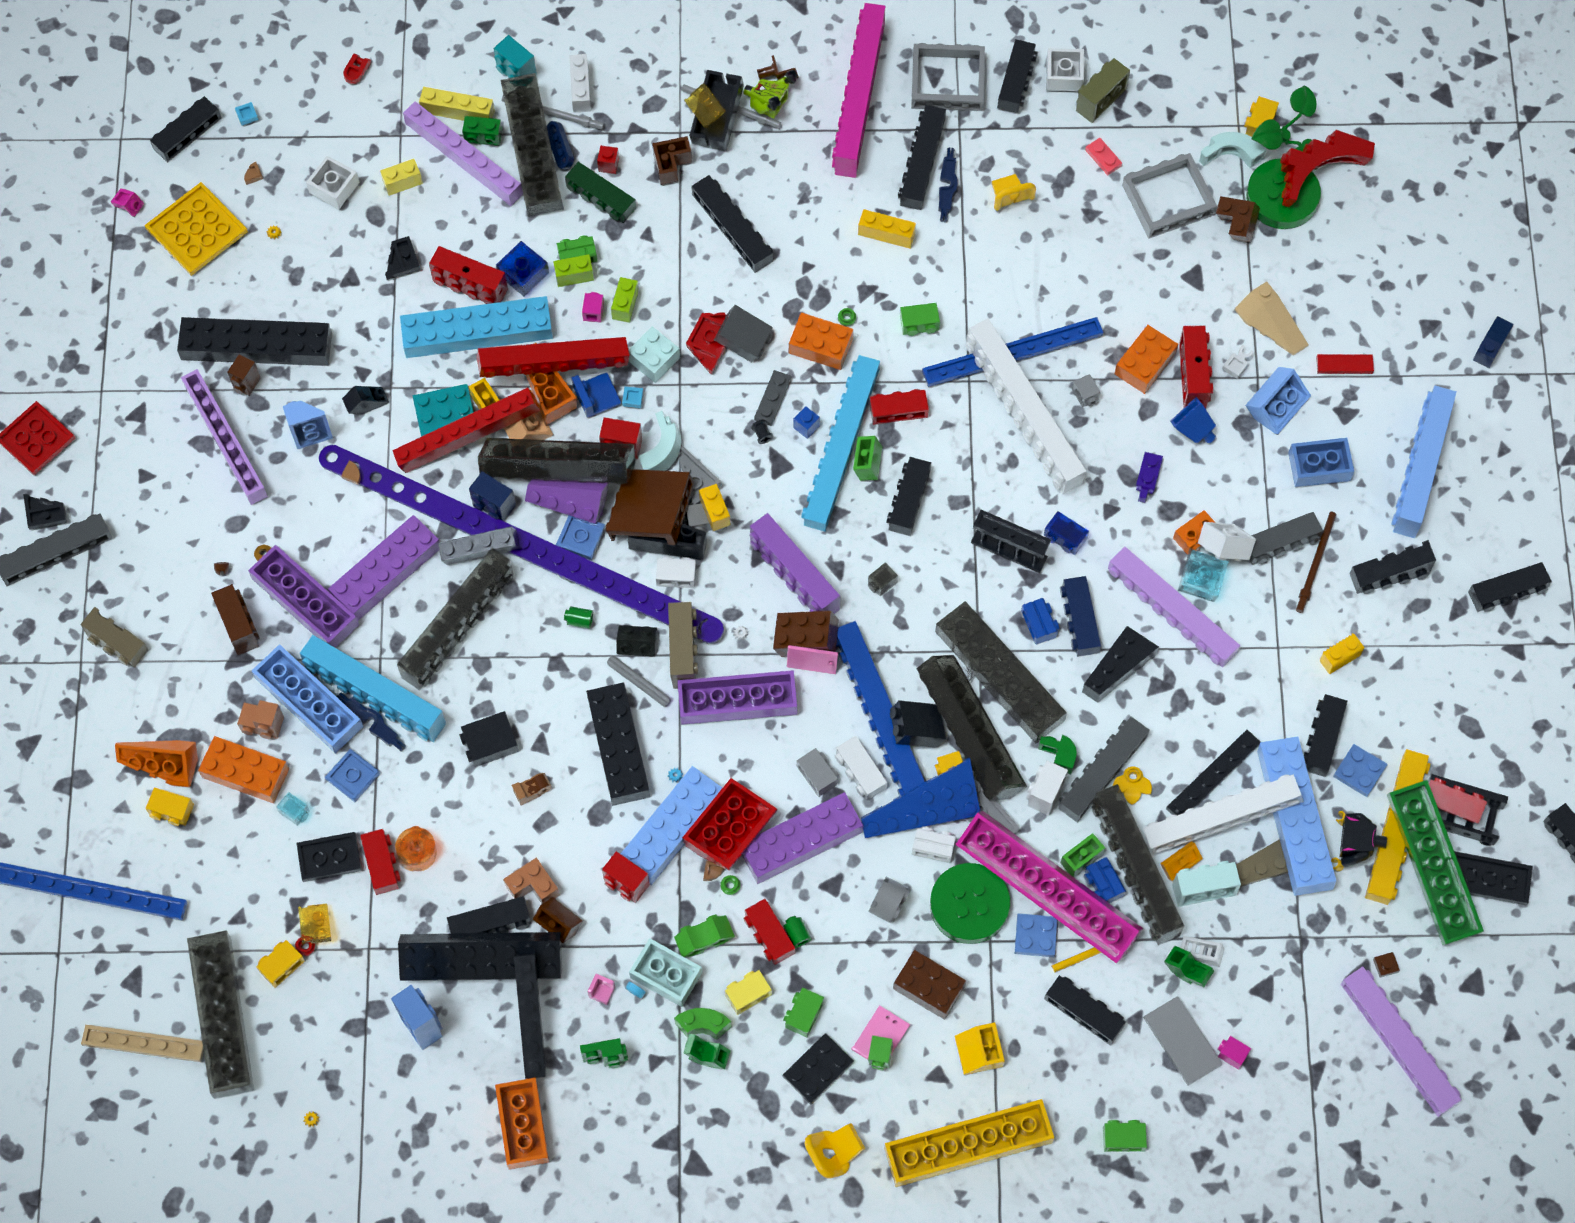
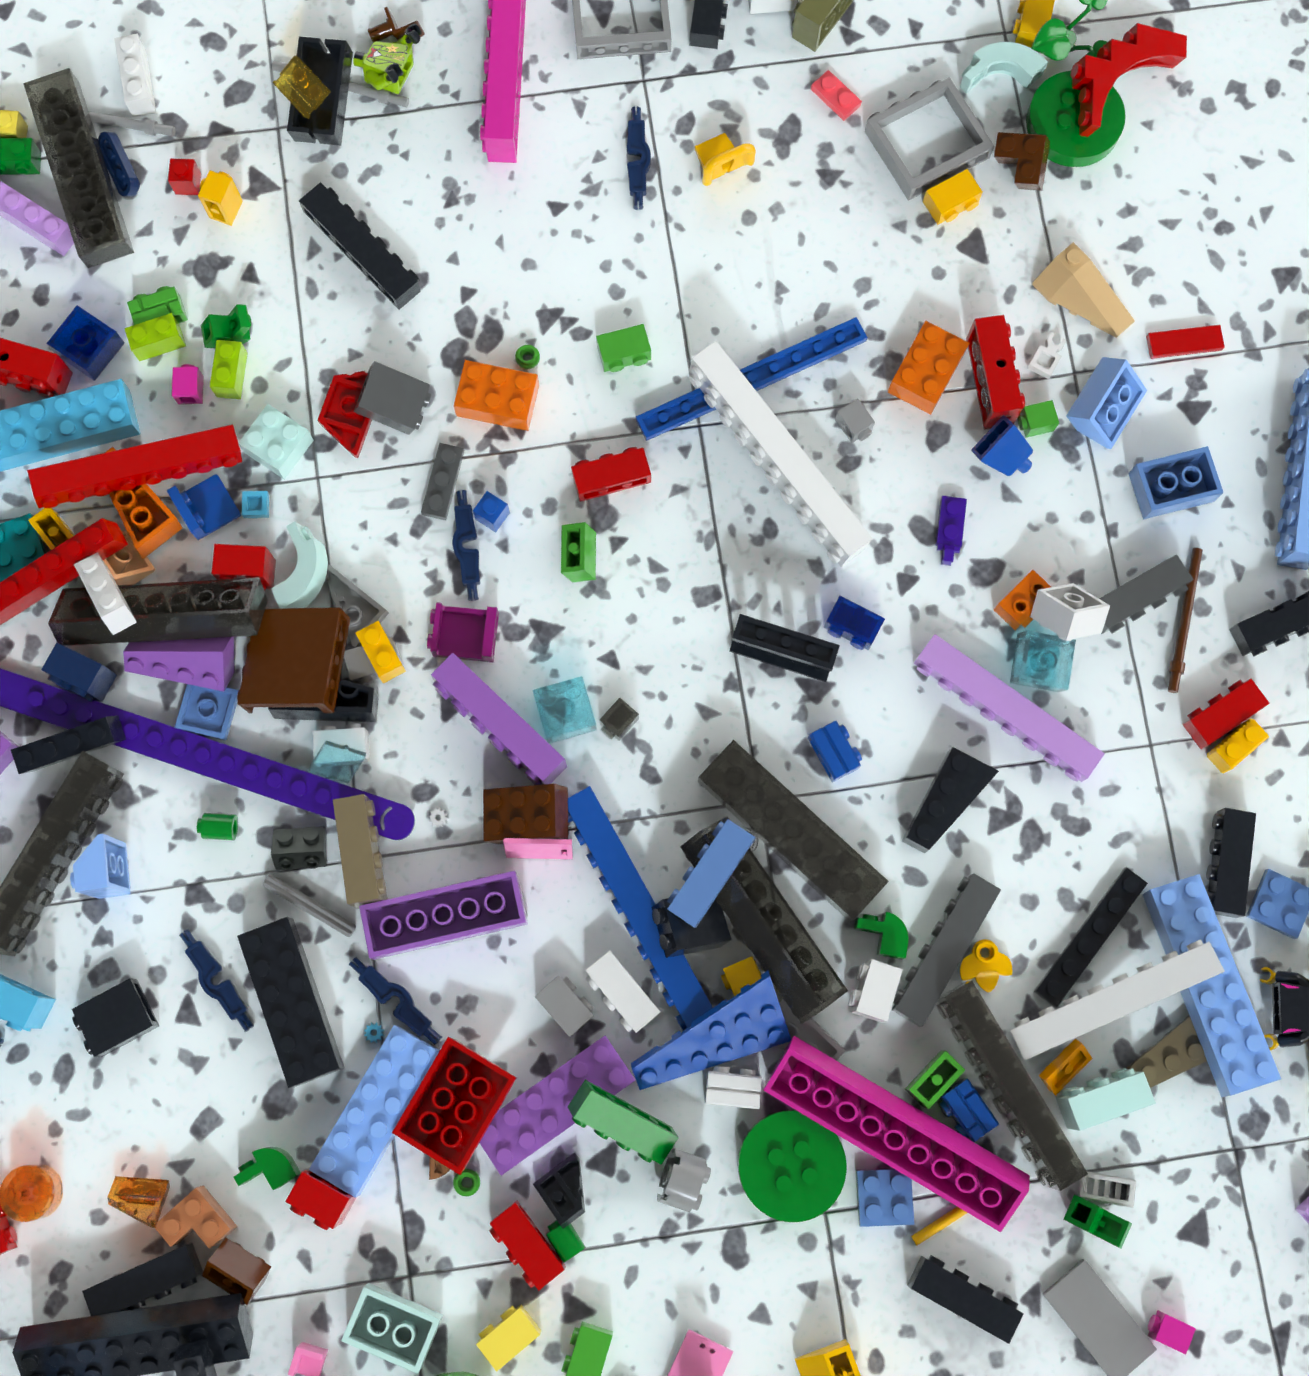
camera: 10 degrees left, 10 degrees up
teal brick [493,35,537,88] -> none
medium nougat leg [511,773,552,806] -> none
dark green brick [565,161,636,223] -> none
medium azure tile [625,981,646,998] -> none
reddish brown brick [652,136,692,185] -> none
bright green brick [674,914,735,958] -> none
black bush [751,419,774,444] -> none
medium azure brick [801,355,880,532] -> none
yellow brick [858,209,916,249] -> none
black brick [886,457,932,536] -> none
reddish brown brick [893,950,966,1020] -> none
black brick [898,105,946,210] -> none
dark blue brick [1060,576,1101,657] -> none
none -> light blue slope [70,834,131,899]
none -> white brick [74,552,137,635]
none -> clear orange wing [107,1176,170,1228]
none -> dark blue piece [179,929,255,1032]
none -> yellow brick [198,170,243,226]
none -> green brick [200,304,251,348]
none -> green brick [233,1147,301,1190]
none -> clear light blue piece [308,741,366,783]
none -> dark blue piece [349,957,442,1046]
none -> magenta panel [427,602,499,662]
none -> dark blue piece [452,490,481,601]
none -> clear light blue brick [533,676,597,744]
none -> black wing [533,1152,585,1229]
none -> brick [568,1080,679,1165]
none -> medium blue brick [667,819,756,928]
none -> yellow brick [923,169,983,225]
none -> bright green brick [1017,400,1059,438]
none -> red brick [1183,678,1270,749]

